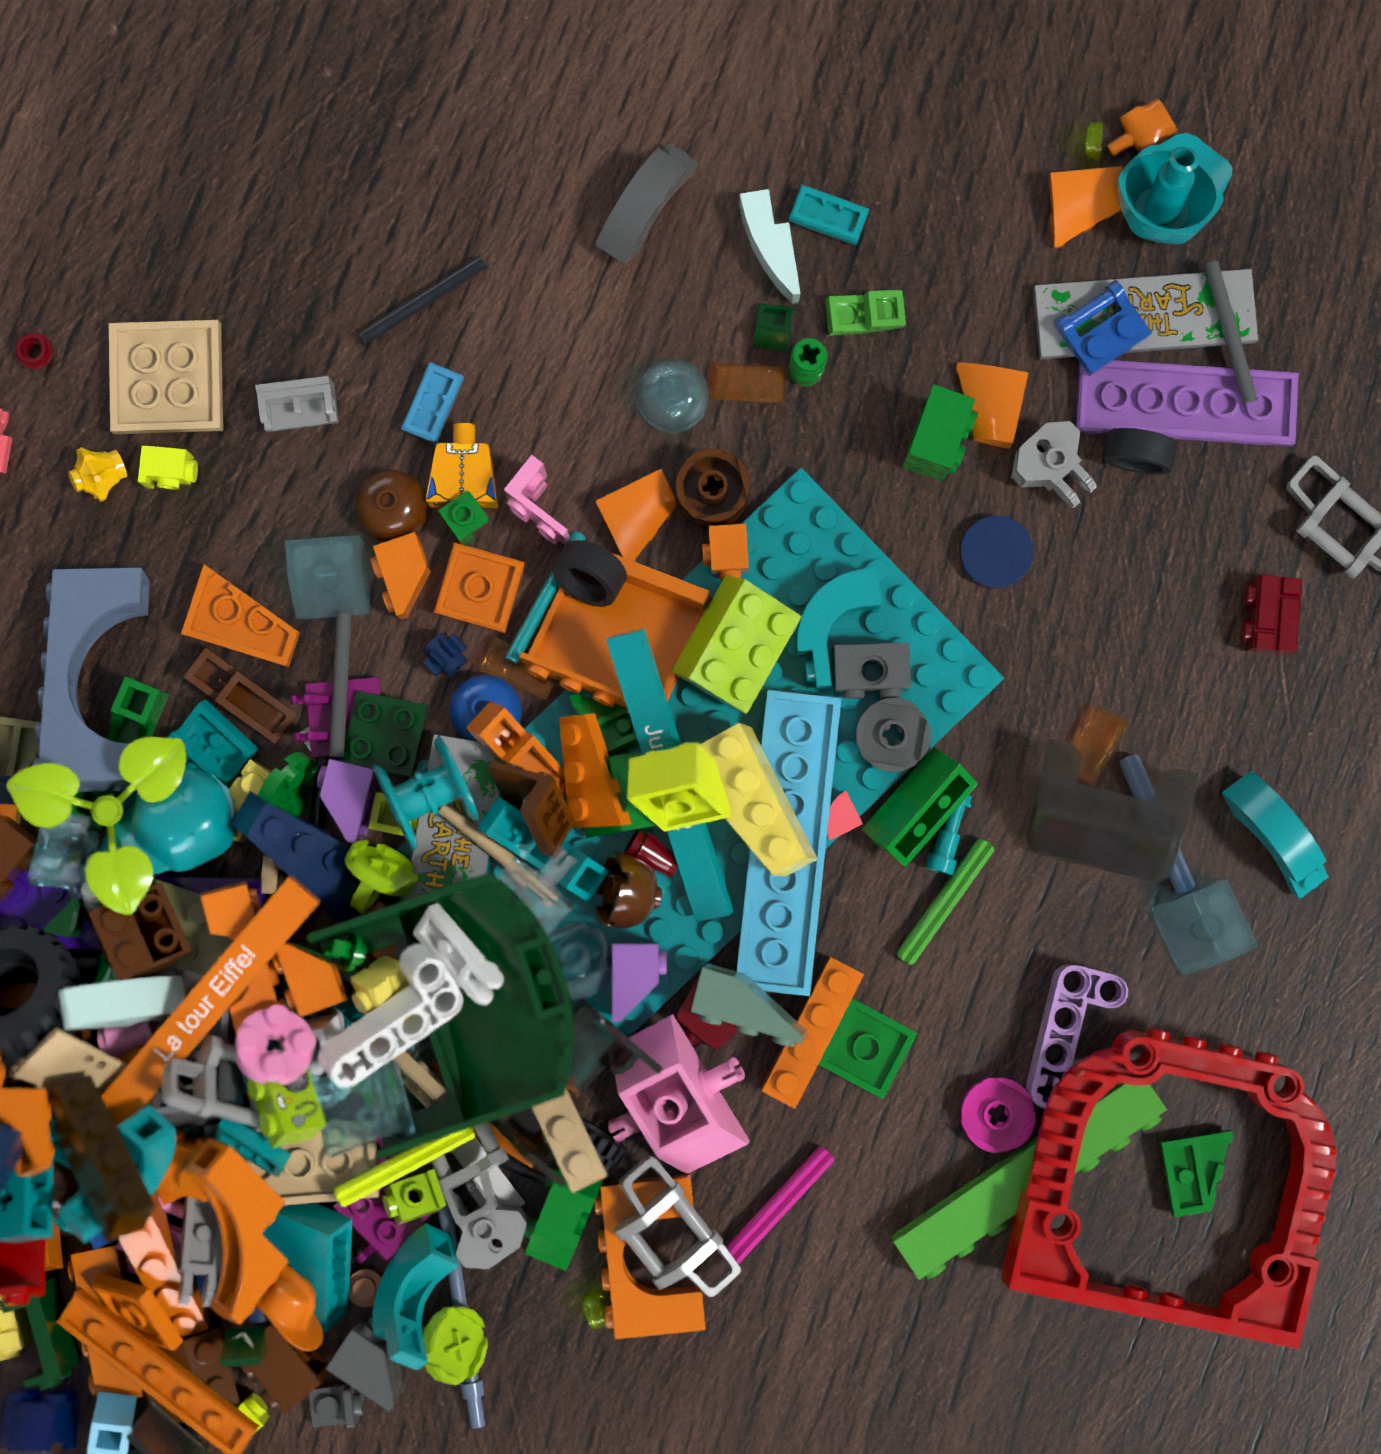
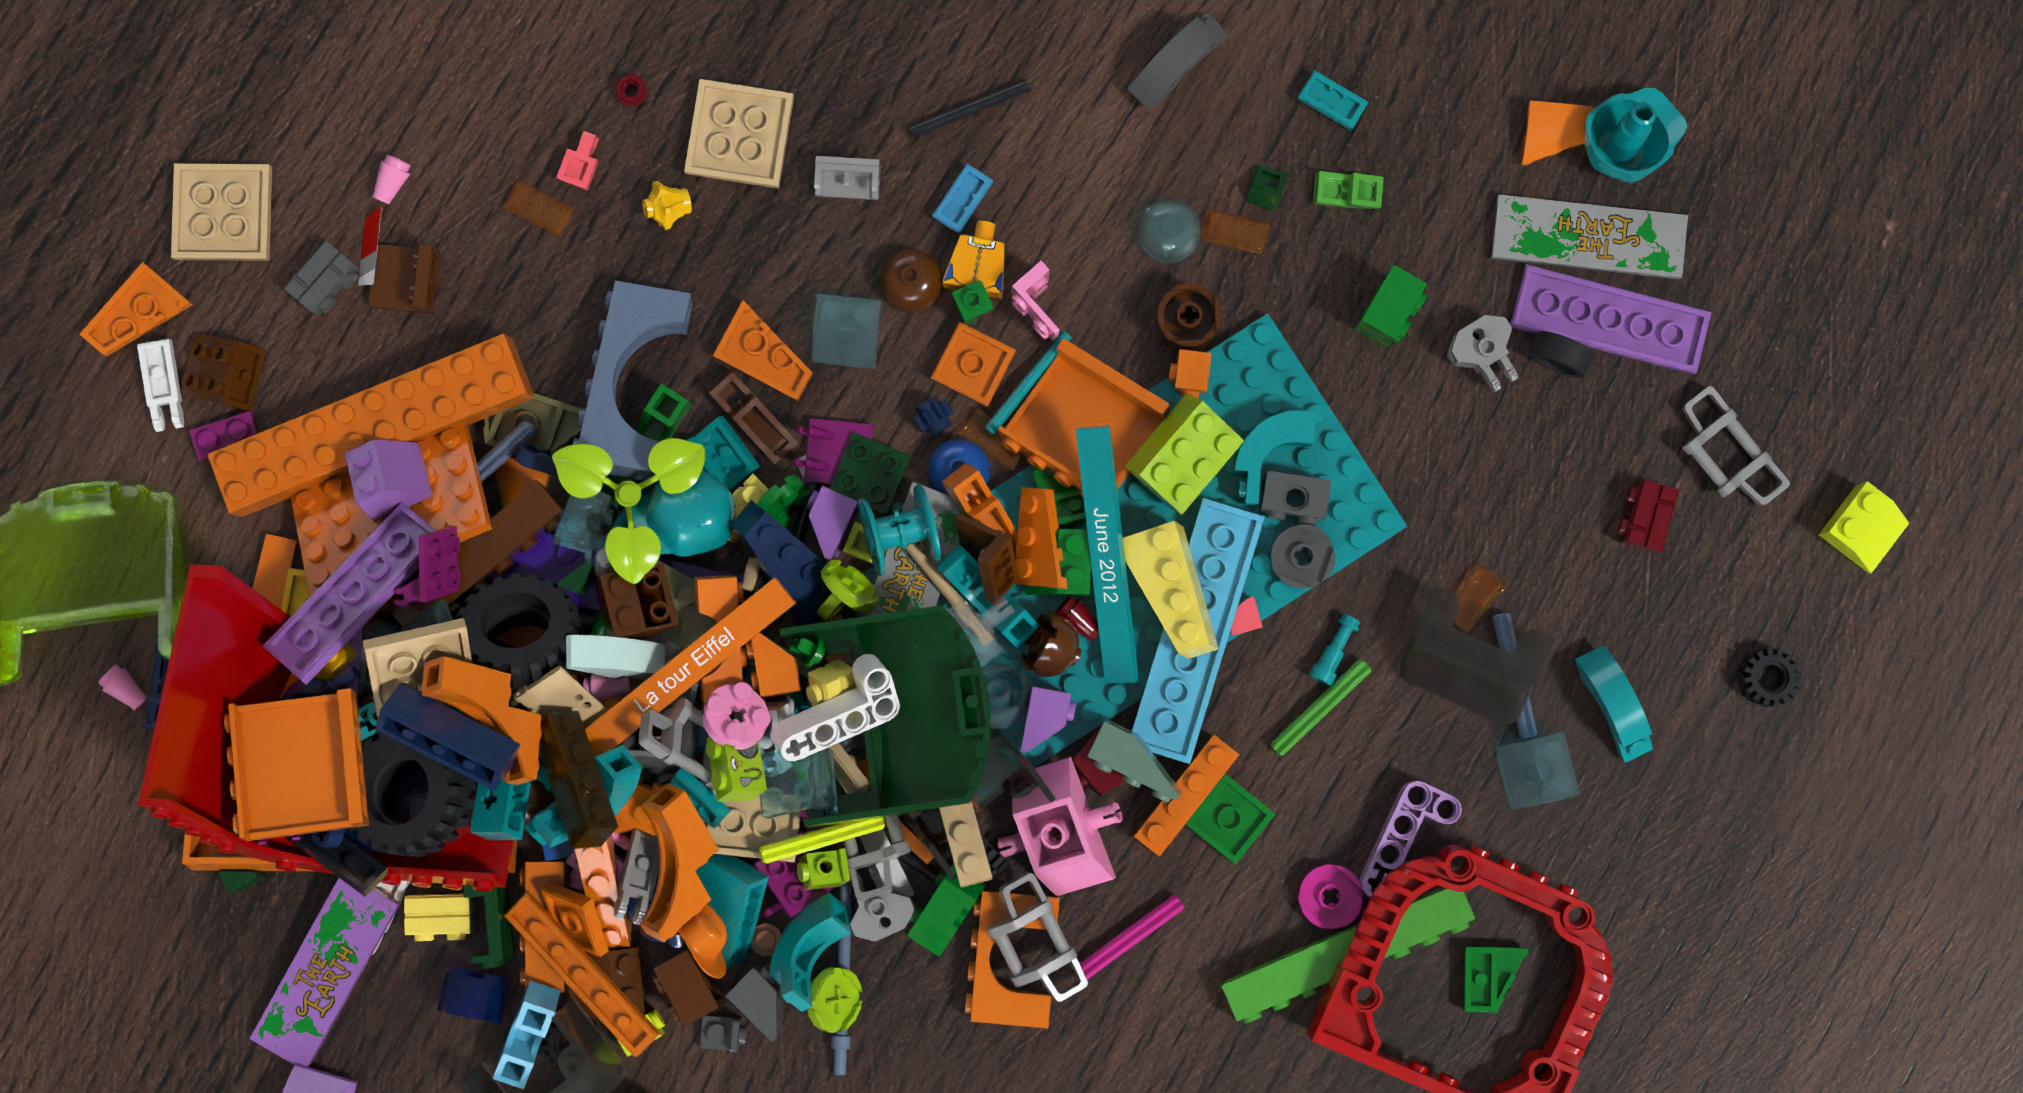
camera: 15 degrees right, 0 degrees up
neon yellow brick [138,446,198,489] -> none
dark green slope [220,1327,267,1367] -> none
dark grey bar [329,612,352,759] -> none
orange slope [370,532,431,620] -> none
white hinge [413,903,504,1006] -> none
black tyre [552,540,627,607] -> none
clear neon green tile [583,1289,607,1330] -> none
orange slope [595,469,678,562] -> none
neon yellow slope [627,742,732,832] -> none
light aqua slope [739,189,801,304] -> none
green piece [788,338,828,386] -> none
green brick [861,747,978,867] -> none
orange slope [955,362,1028,449] -> none
dark blue tile [960,516,1033,589] -> none
blue plate [1054,280,1152,377] -> none
clear neon green tile [1085,122,1103,160] -> none
orange piece [1106,98,1177,157] -> none
dark grey bar [1204,261,1258,405] -> none

